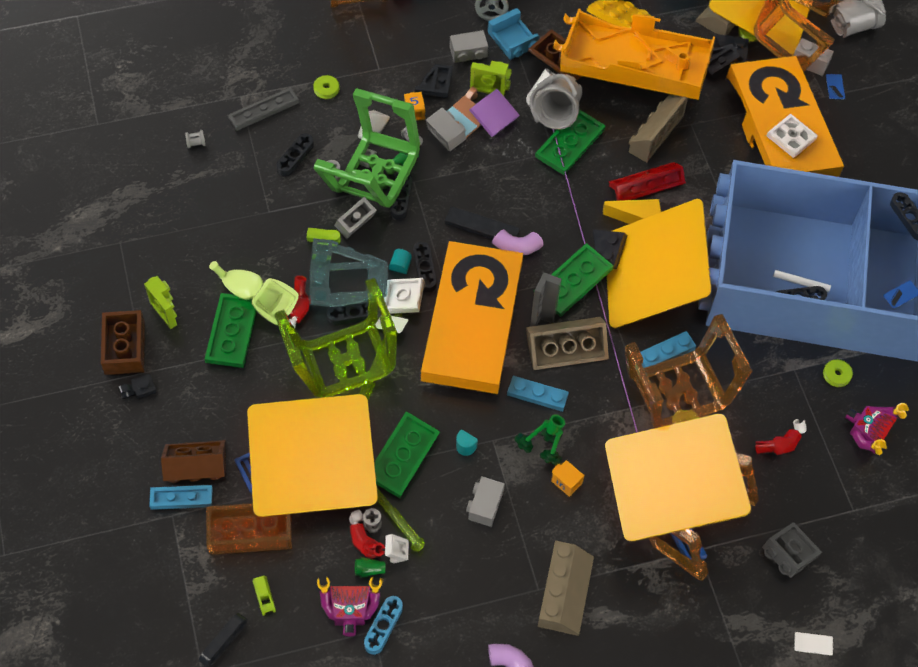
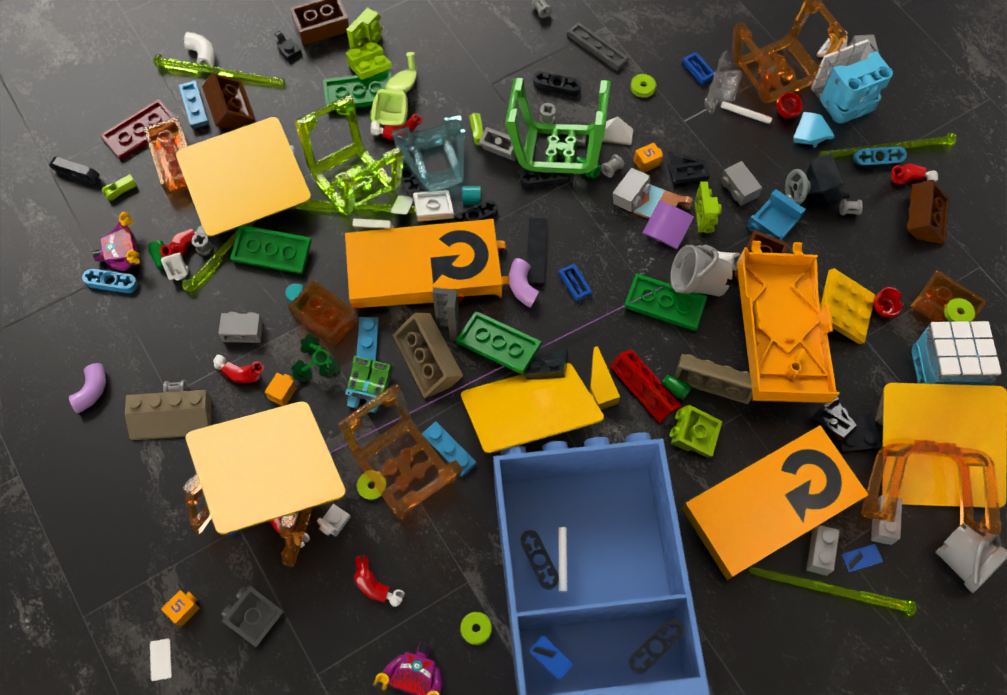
camera: 75 degrees right, 5 degrees up
white piece [766,114,818,158] -> none
none -> tile [100,99,179,161]
none -> clear neon green bar [153,54,285,85]
none -> light orange brick [161,590,200,627]
none -> light grey bush [163,380,188,393]
none -> white cylinder [184,32,215,69]
none -> red arm [213,355,264,383]
none -> clear orange brick [288,279,359,348]
none -> lime plate [345,42,392,80]
none -> hips [345,356,394,413]
none -> white tile [353,219,394,232]
none -> blue tile [558,263,593,303]
none -> green cone [661,374,692,400]
none -> lime plate [670,405,722,458]
none -> blue tile [682,52,716,85]
none -> clear bracket [705,52,743,114]
none -> white bar [721,101,772,124]
none -> clear neon green bar [748,566,917,616]
none -> light grey brick [806,525,839,576]

